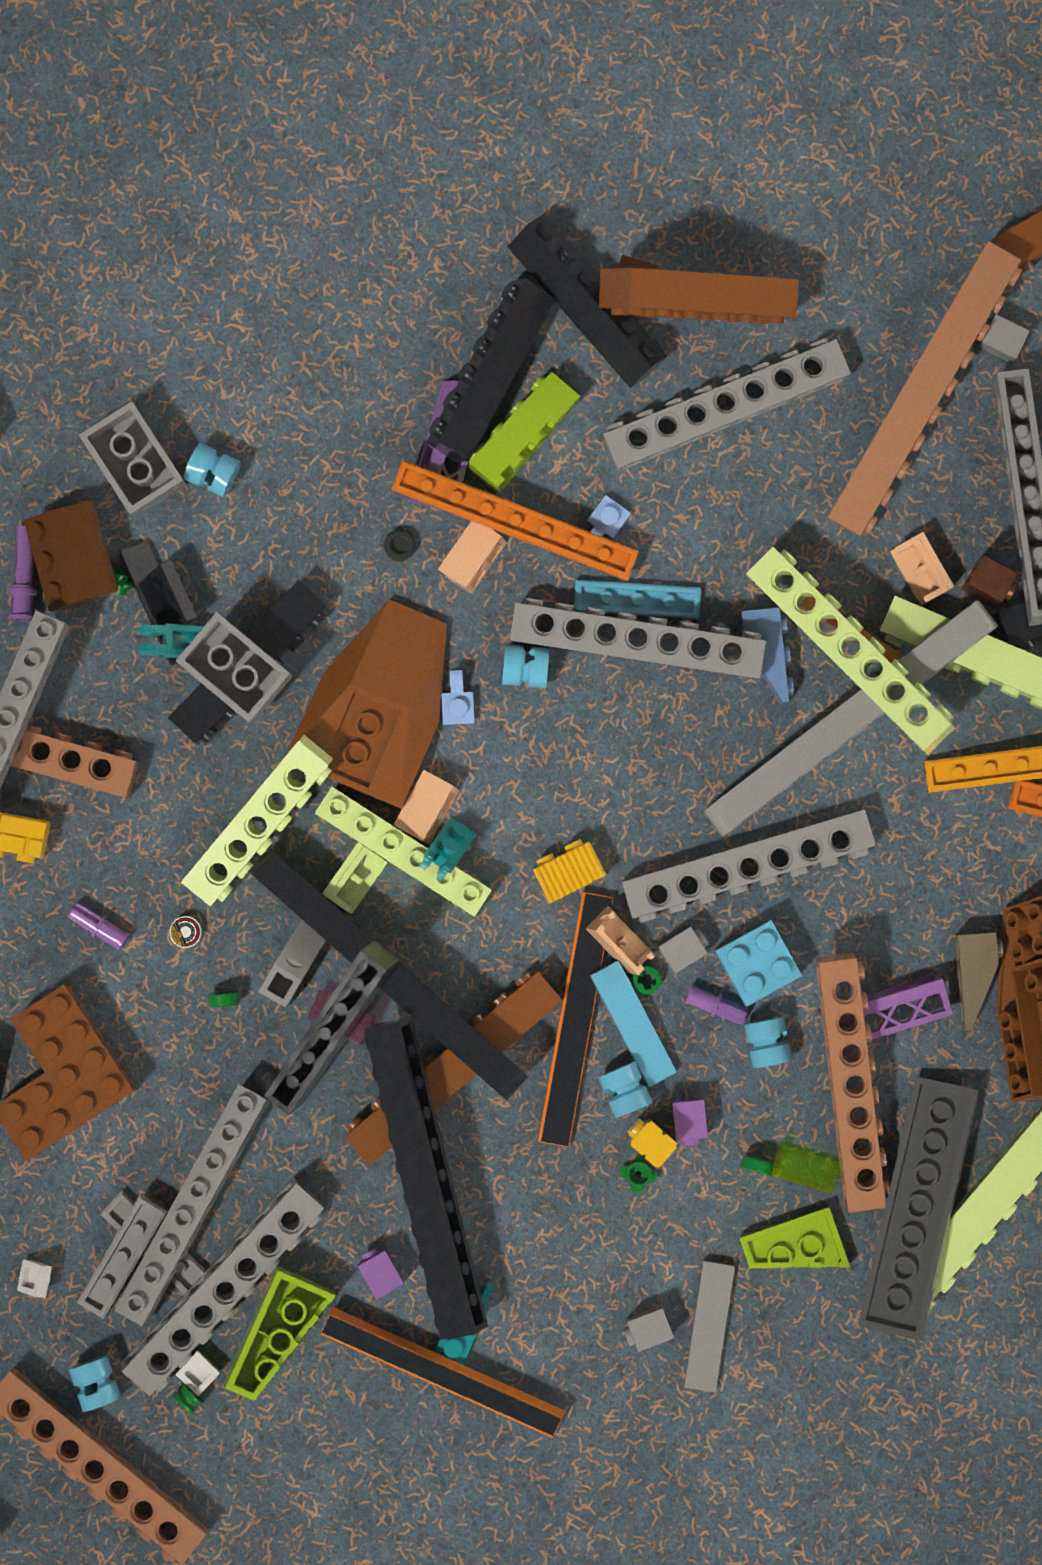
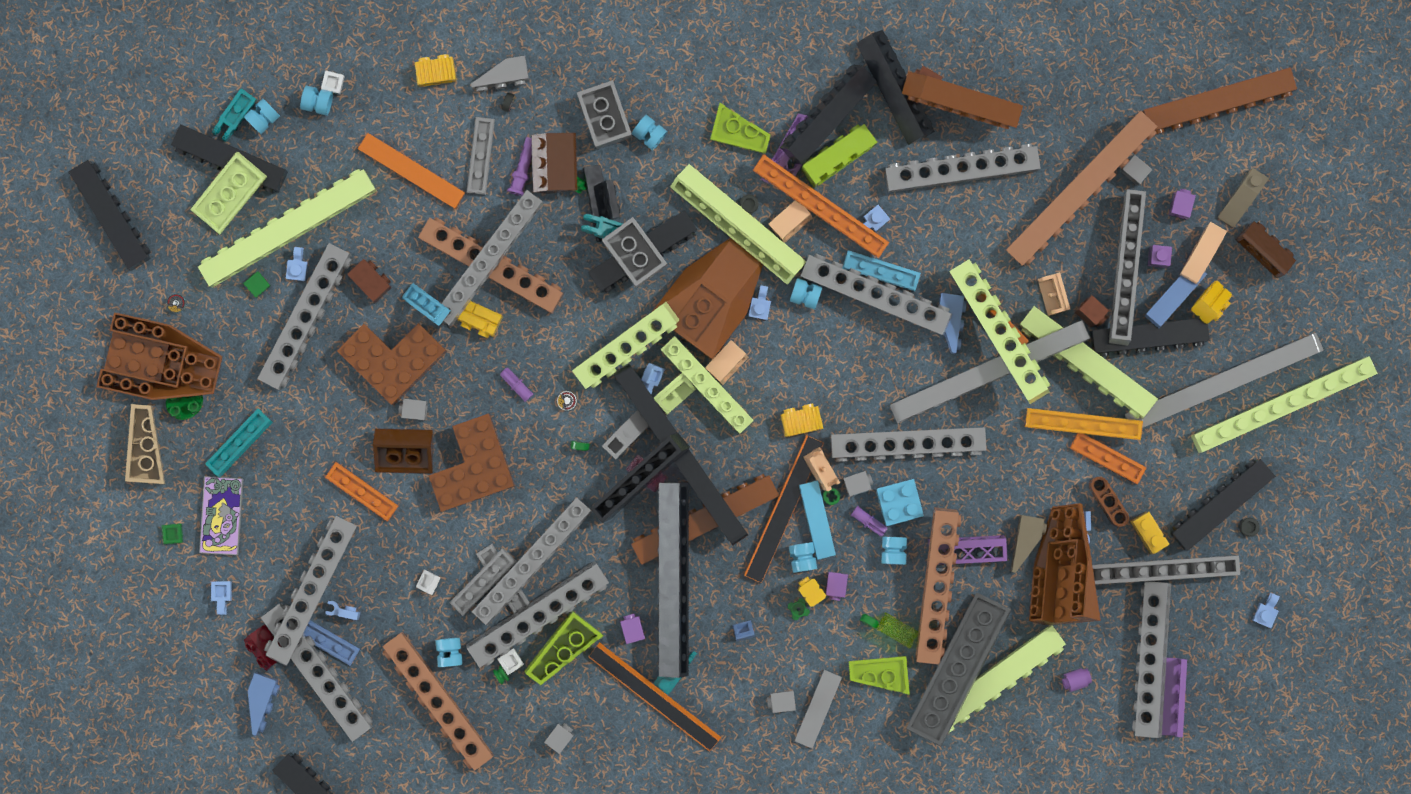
camera: 10 degrees right, 0 degrees up
teal hinge [419,818,477,881] -> none
none -> light grey brick [544,723,574,754]
none -> light blue plate [641,363,665,394]
none -> yellowish green brick [670,164,806,285]
none -> lime wing [710,103,770,154]
none -> medium blue slope [732,620,755,642]

